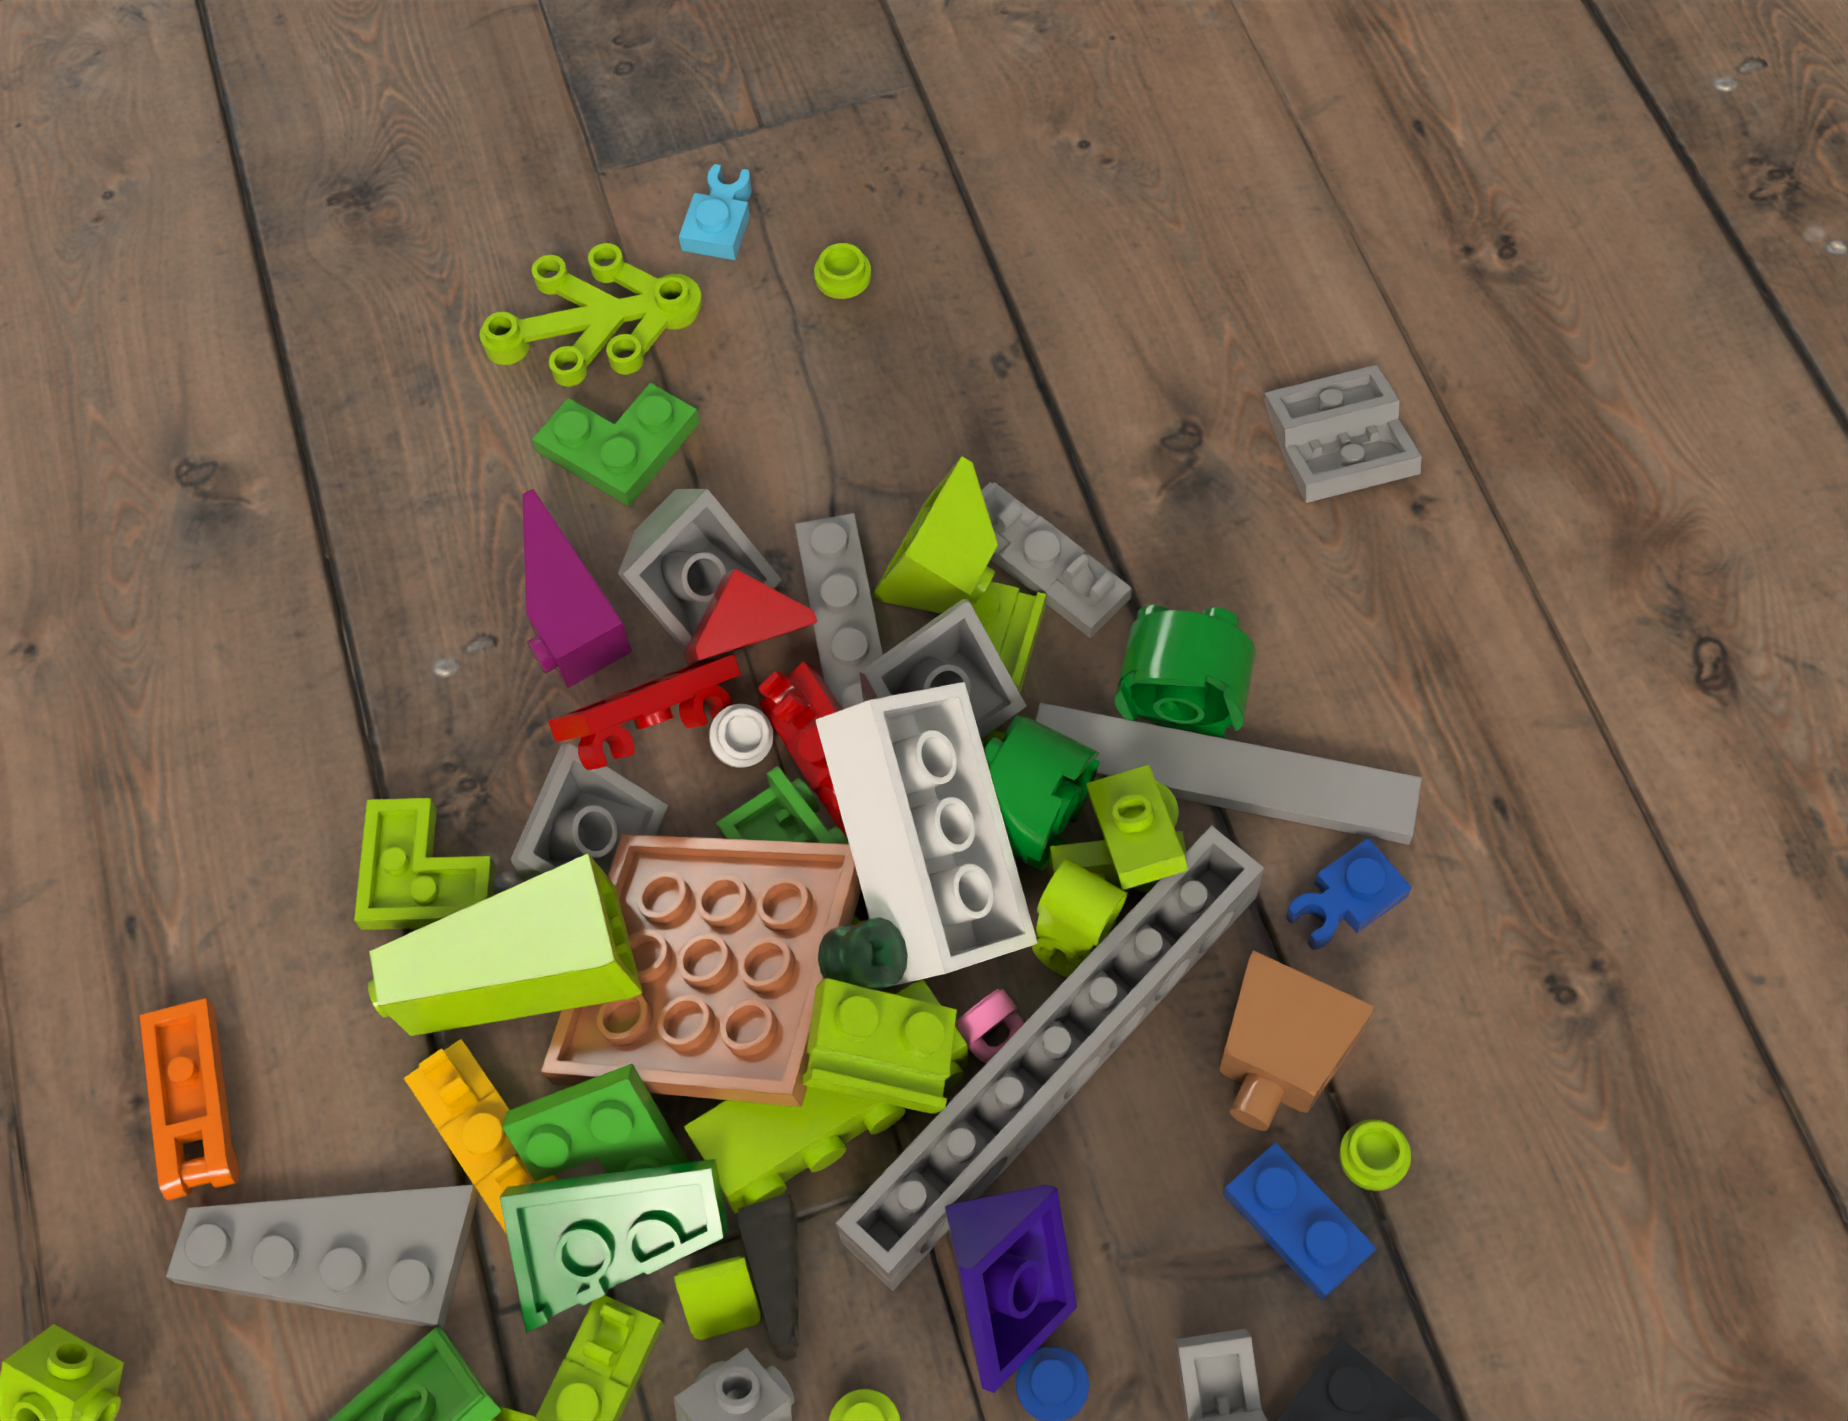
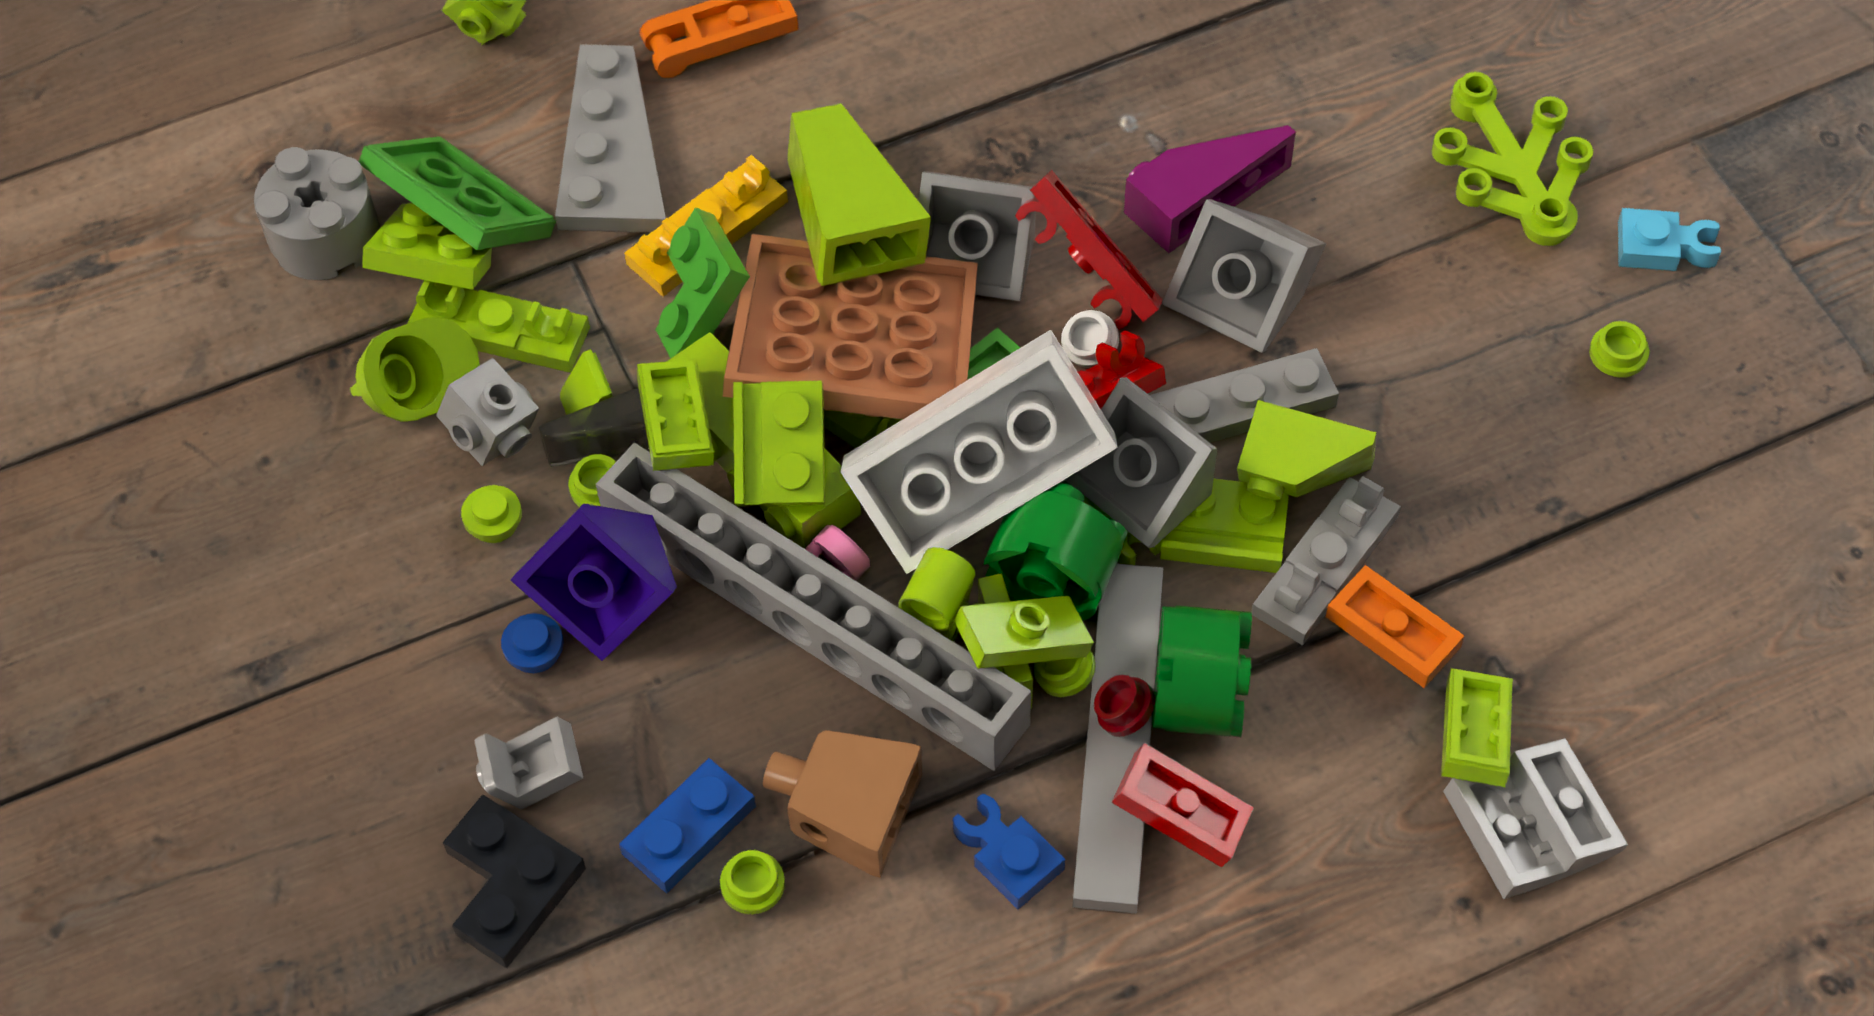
camera: 80 degrees right, 5 degrees down
lime plate [354,798,496,930] -> none
wing [500,1159,728,1333] -> none
bright green plate [532,383,700,506] -> none
red slope [684,569,818,665] -> none
clear green wheel [818,917,908,990] -> none
none -> lime plate [568,454,616,507]
none -> lime plate [637,359,714,471]
none -> dark red plate [1094,675,1155,737]
none -> plate [1111,743,1254,868]
none -> orange plate [1325,565,1465,688]
none -> lime plate [1441,668,1513,787]

